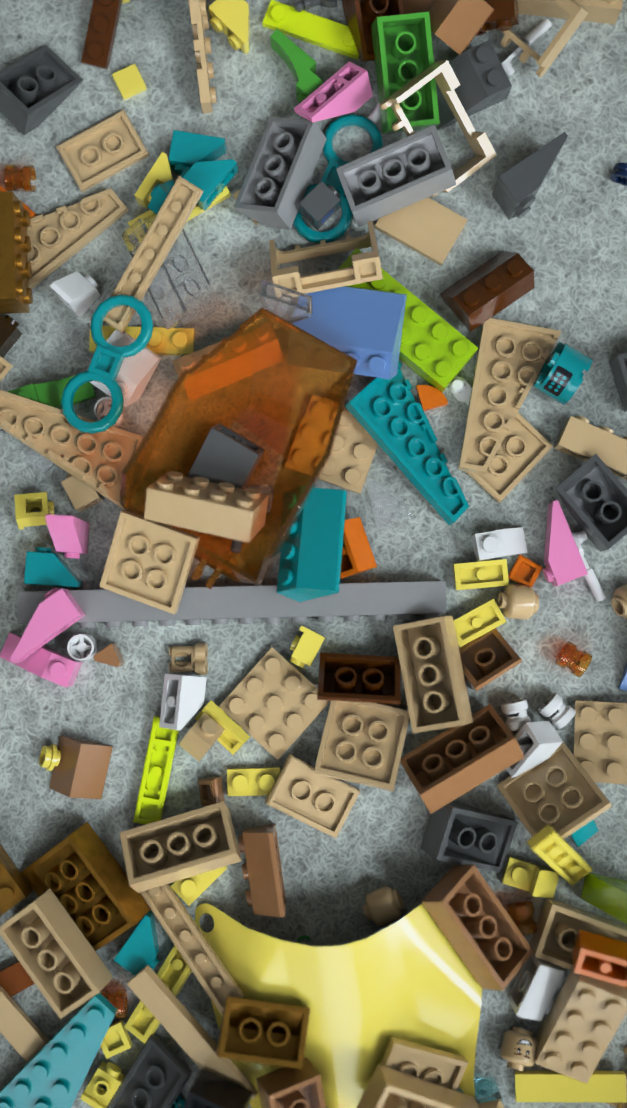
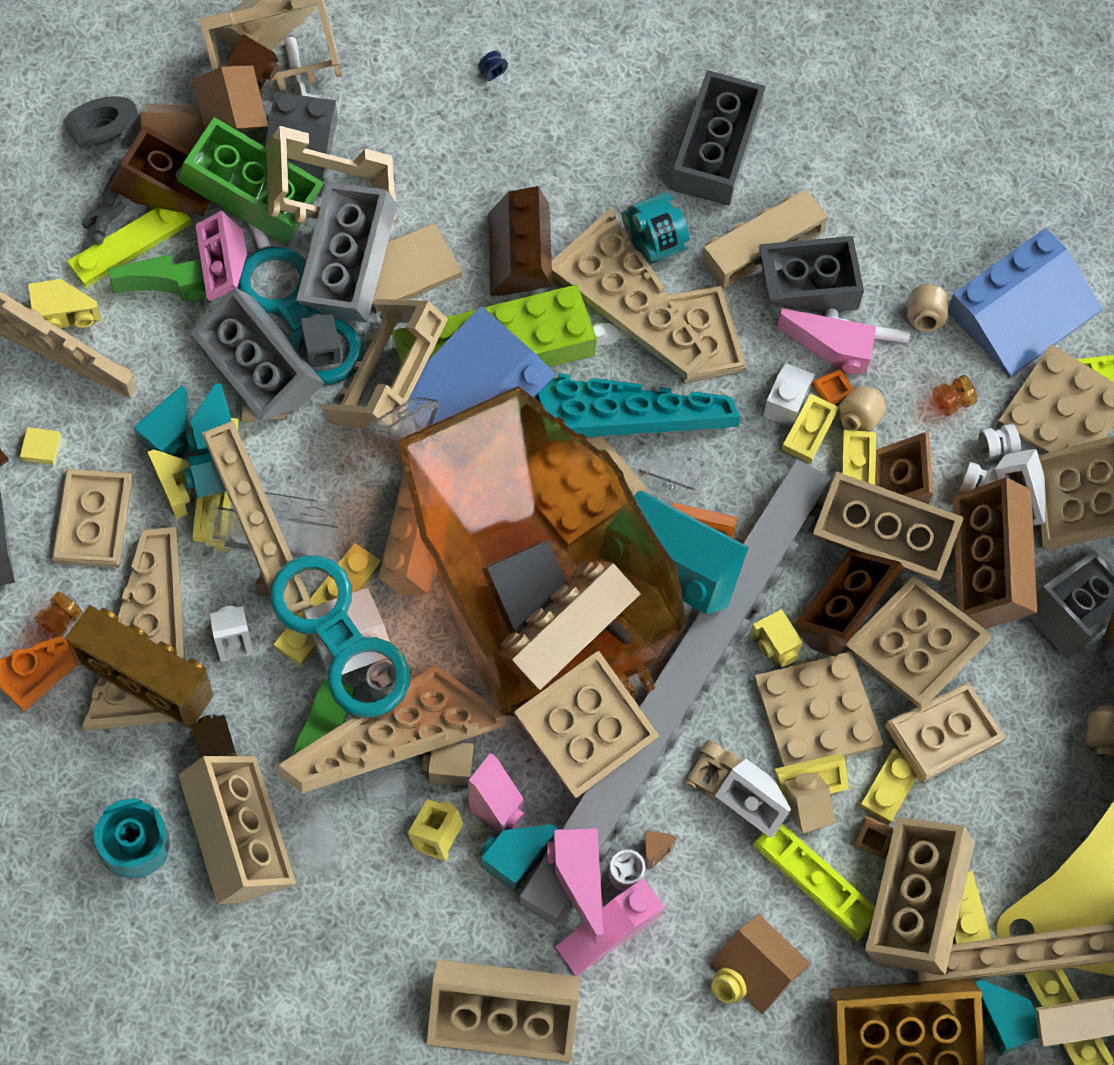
camera: 65 degrees left, 20 degrees down
medium nougat slope [238,824,287,917] -> none
orange tile [415,385,449,412] -> none
dark grey slope [492,132,568,220] -> none

